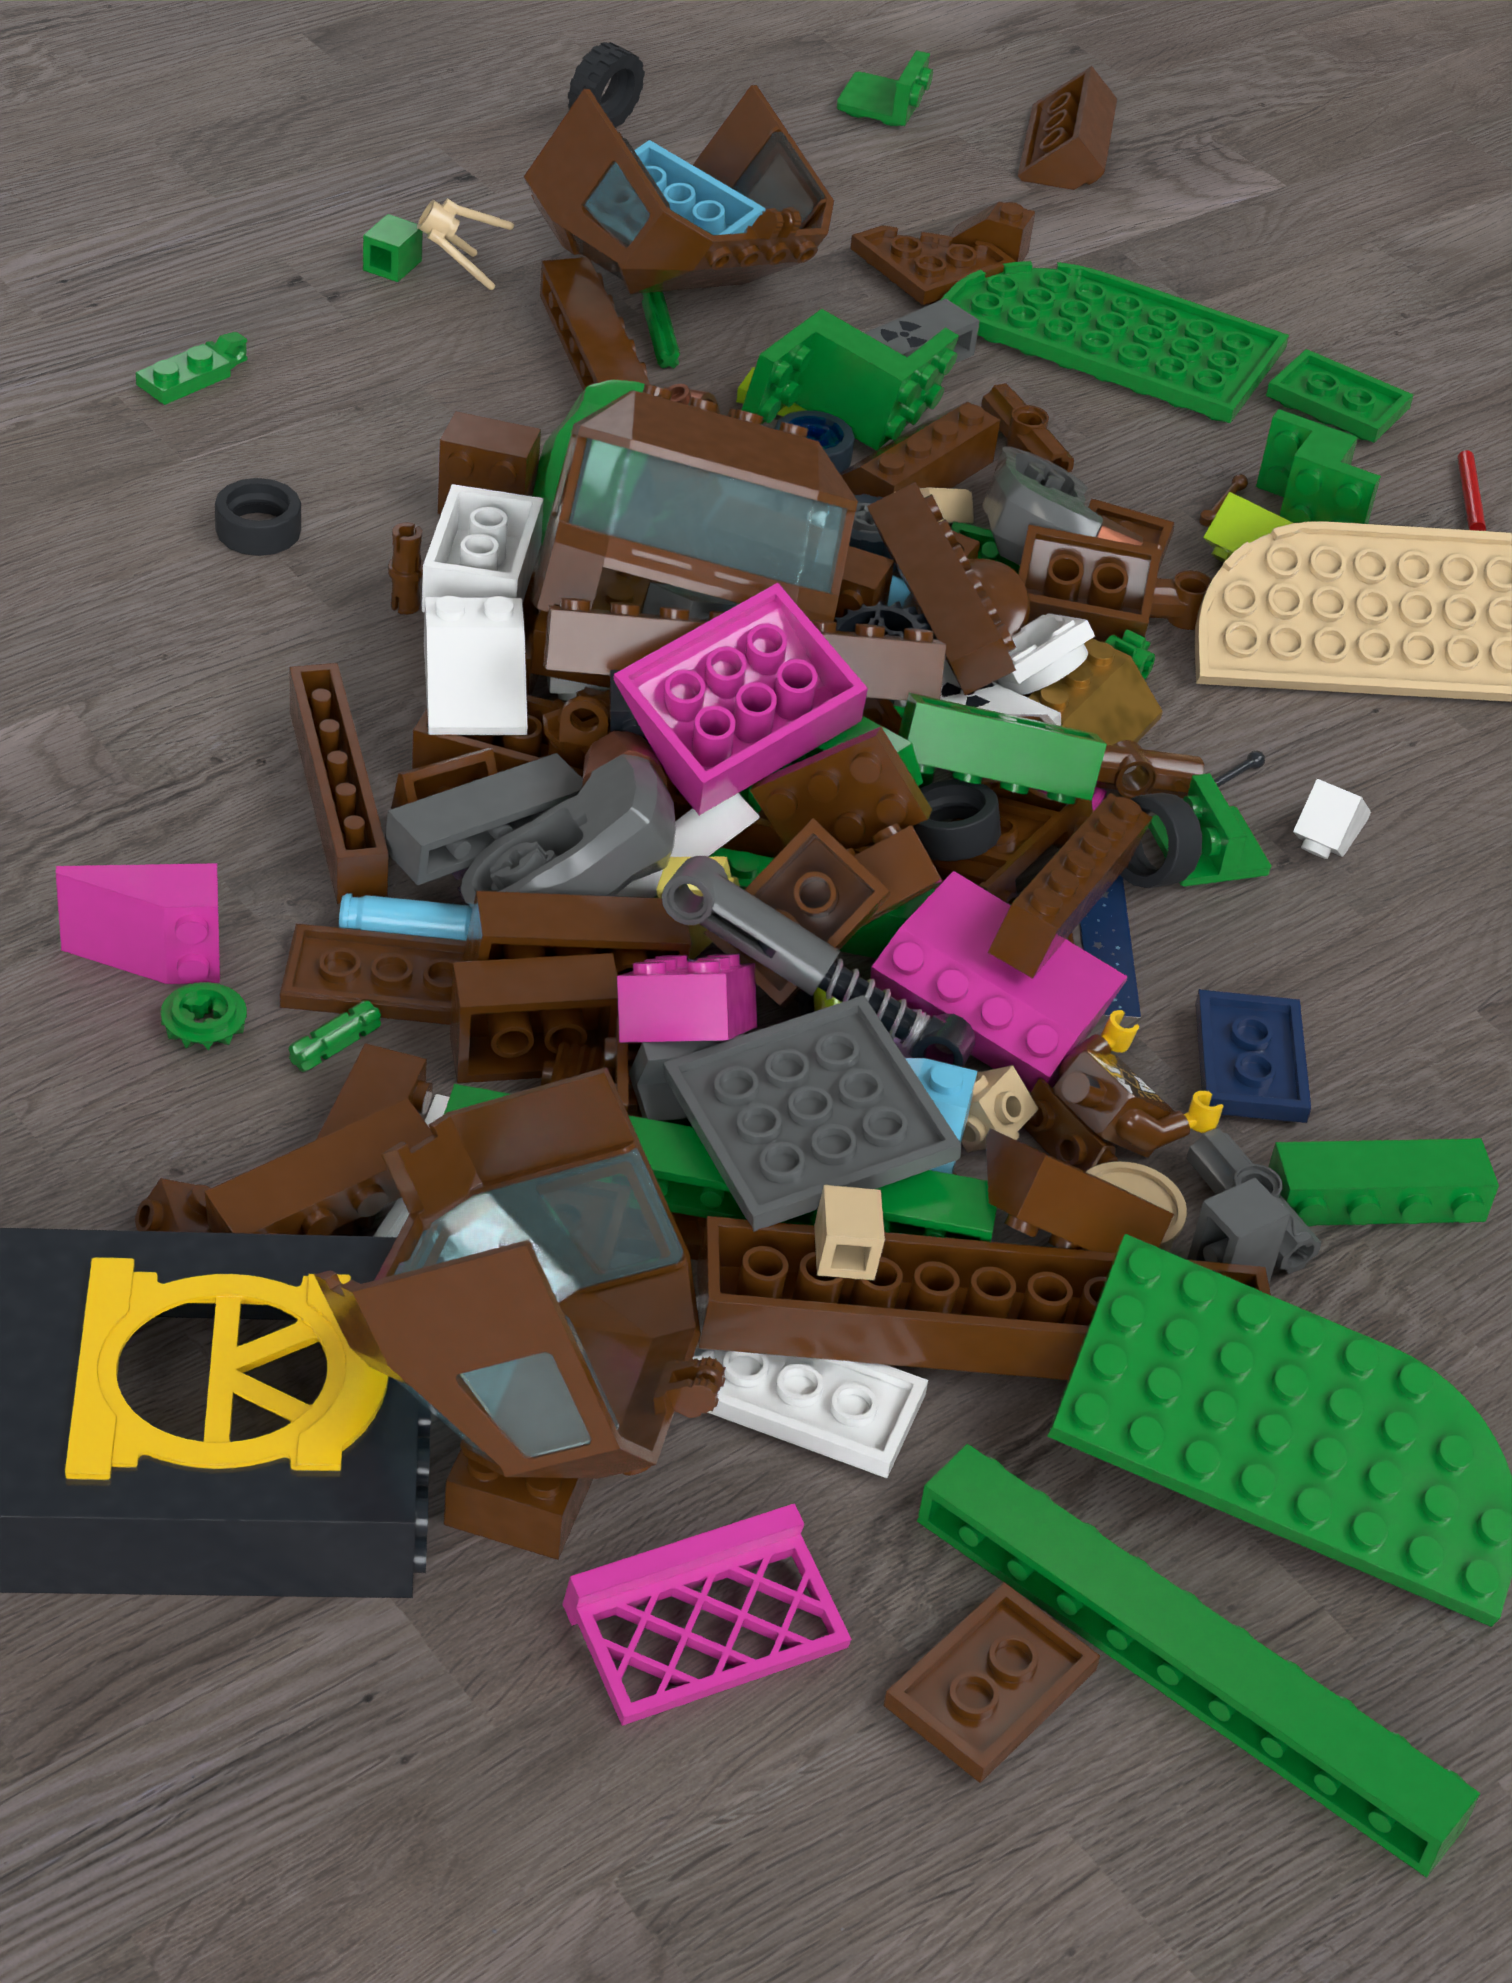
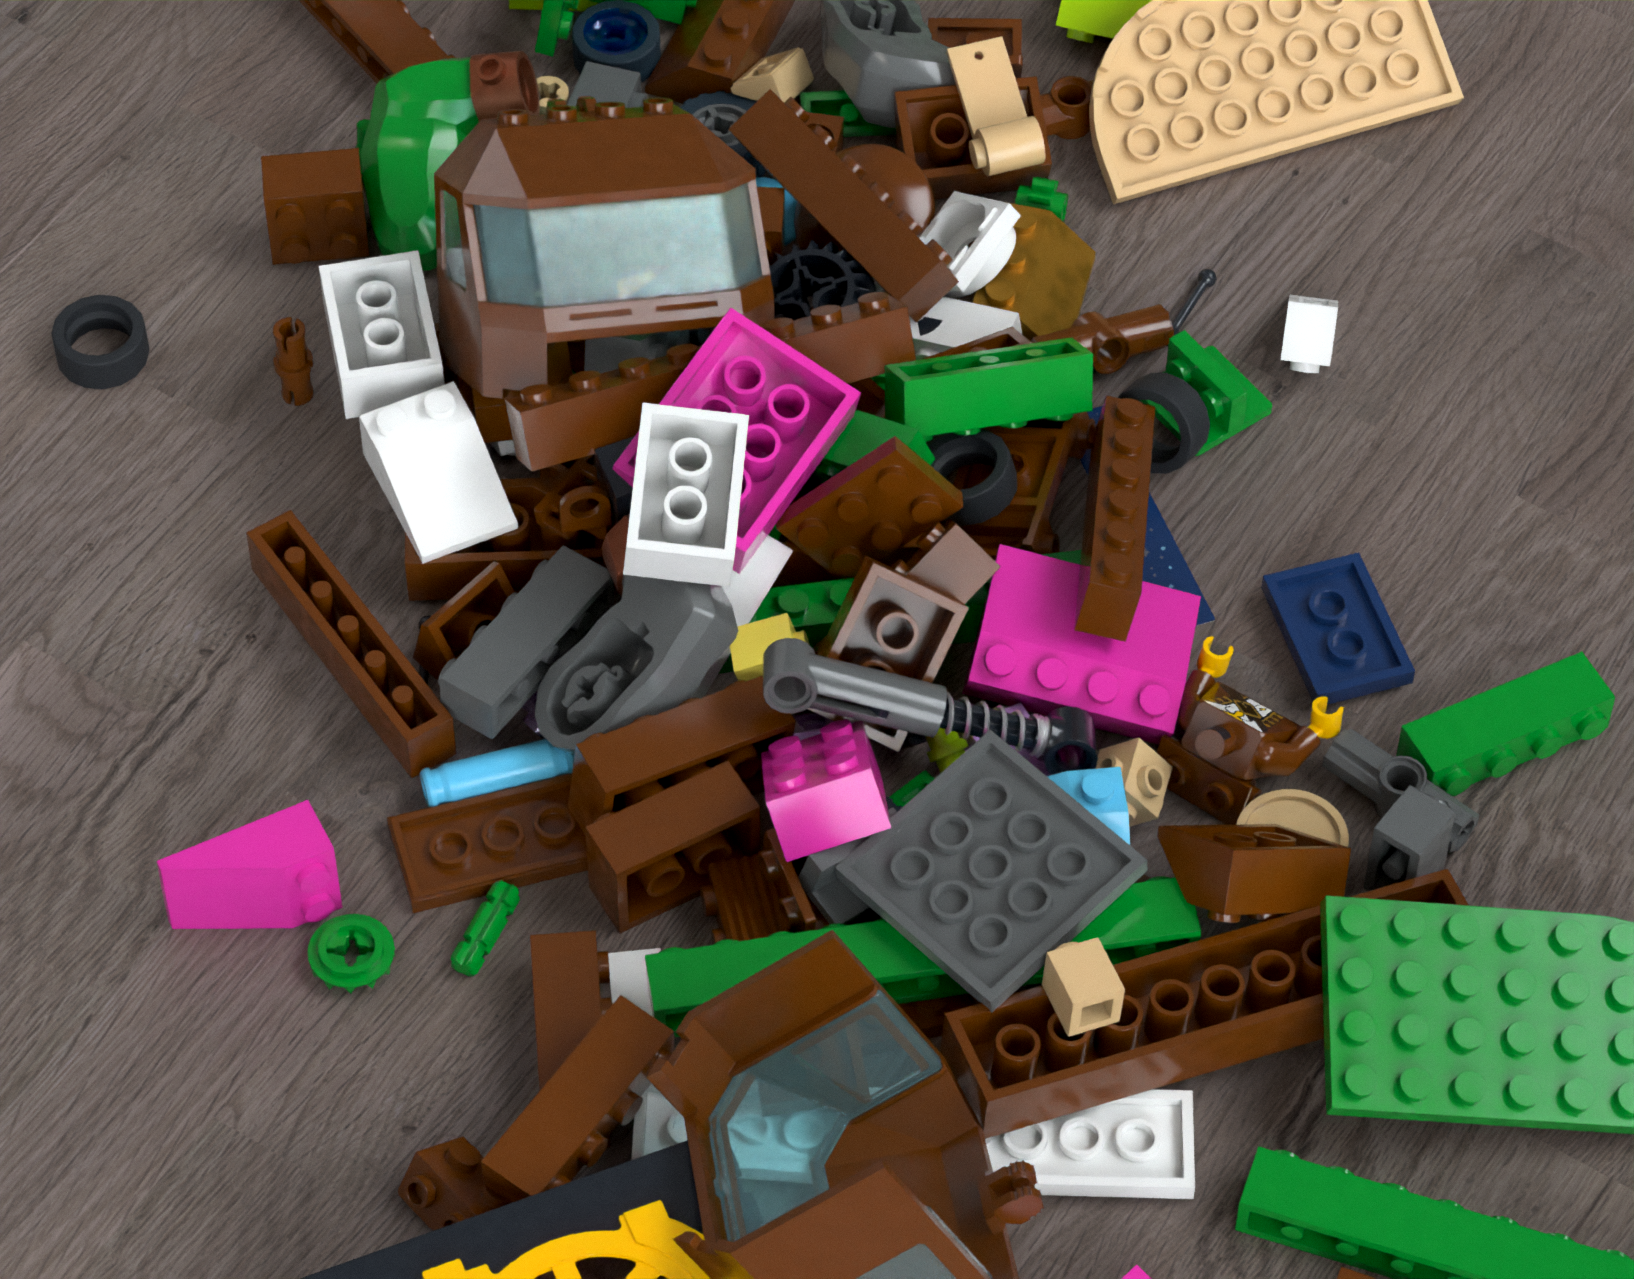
camera: 15 degrees left, 10 degrees up
none -> white brick [623,403,749,587]
none -> tan door [946,36,1046,176]

